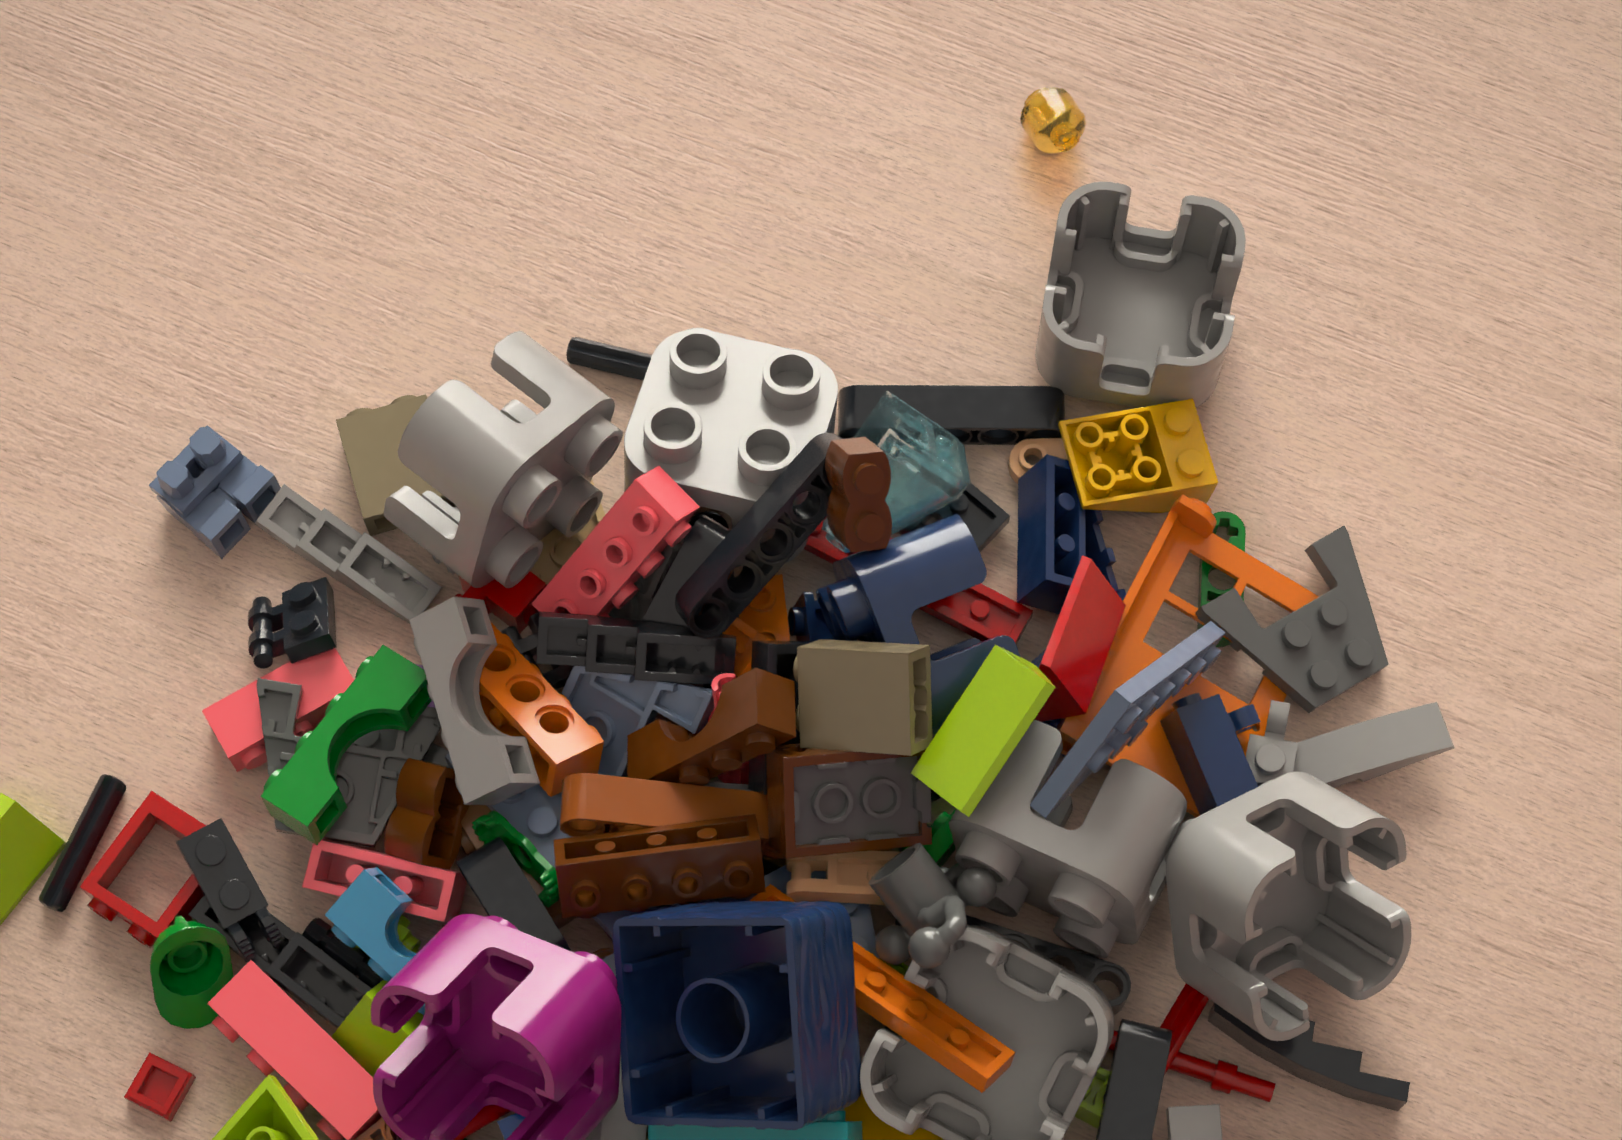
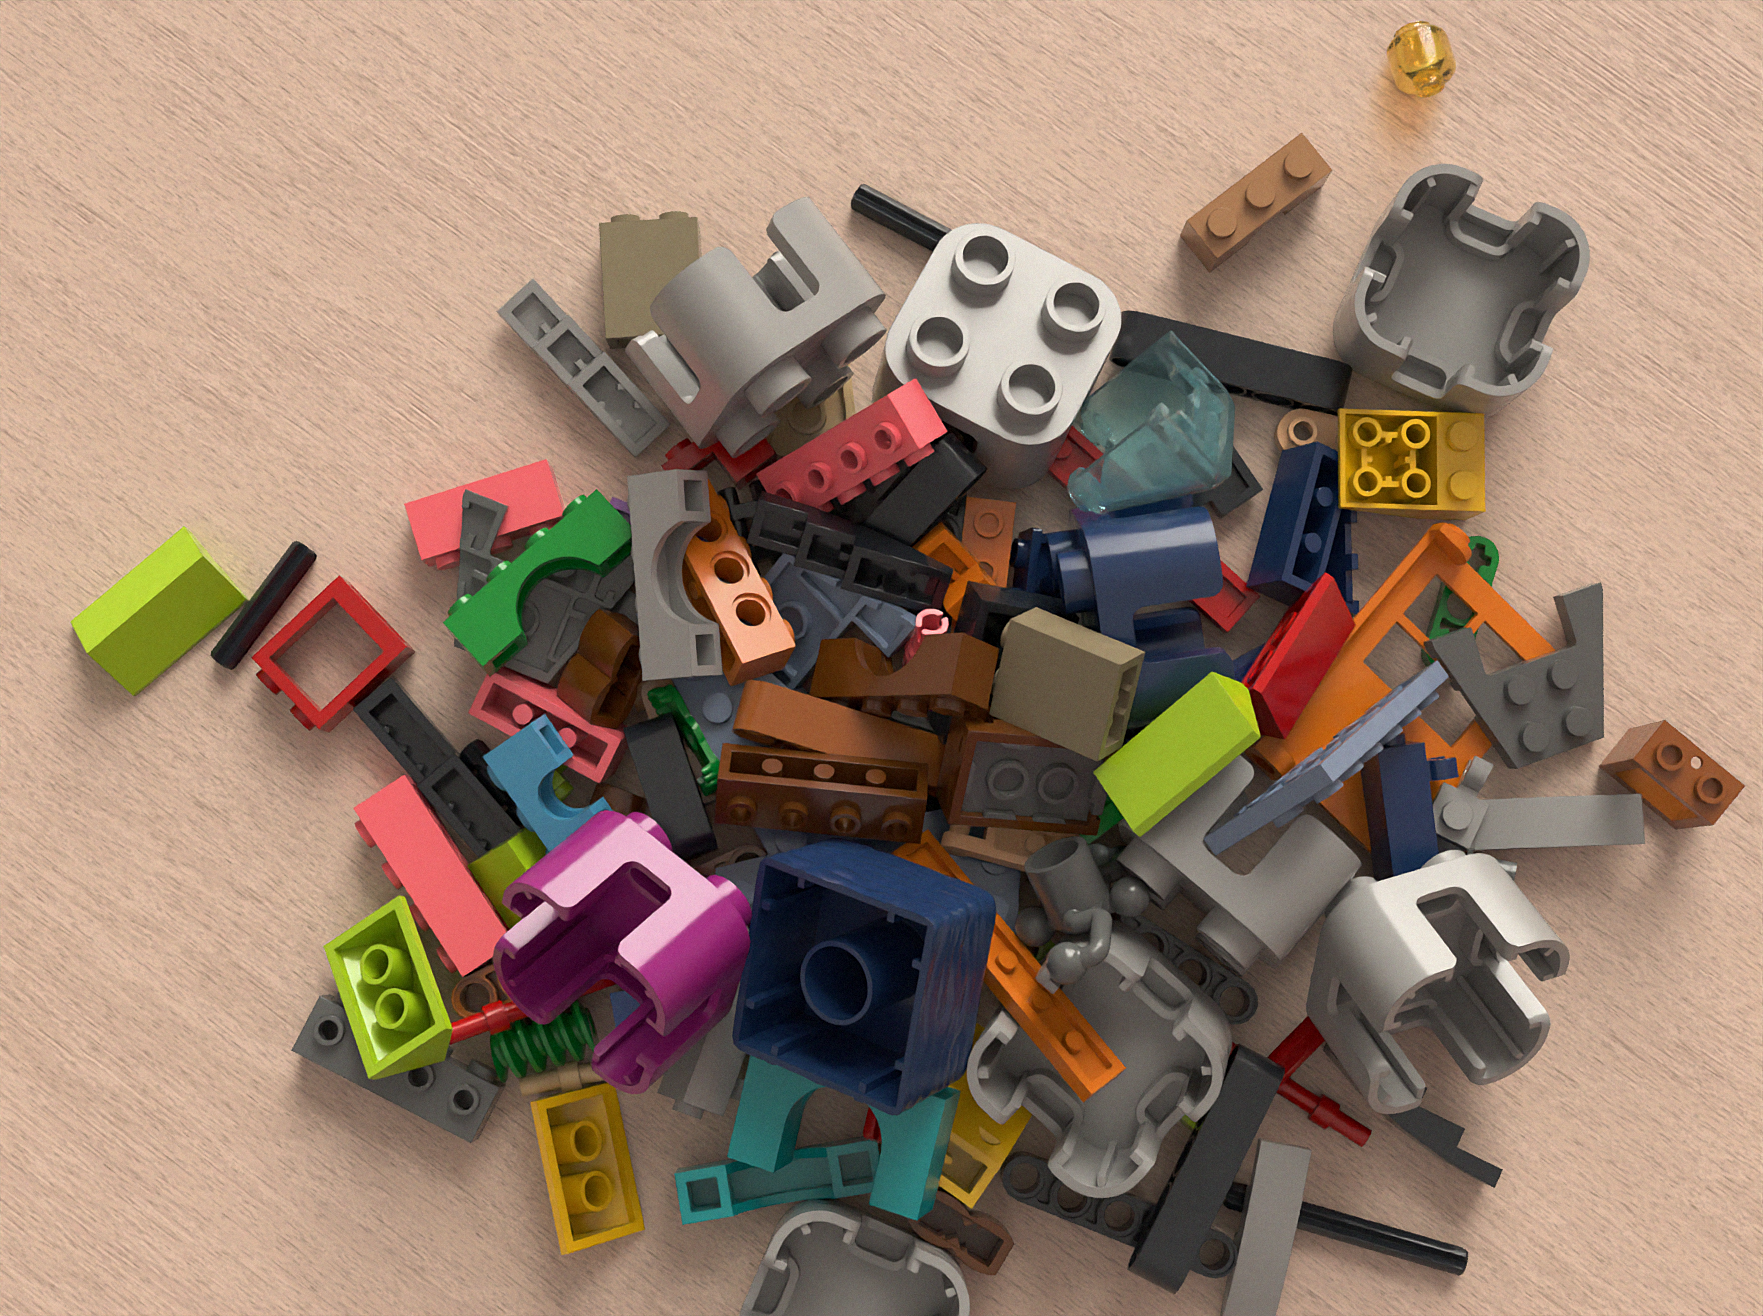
camera: 10 degrees right, 15 degrees up
red tile [124,1052,196,1122] -> none
sand blue hips [149,425,281,559] -> none
green piece [150,915,234,1029] -> none
black hinge [176,818,284,962] -> none
black plate [248,577,337,669] -> none
black beam [675,433,842,639] -> none
reddish brown brick [825,437,892,553] -> none
none -> medium nougat arch [1180,133,1332,273]
none -> dark orange window [1599,720,1745,830]

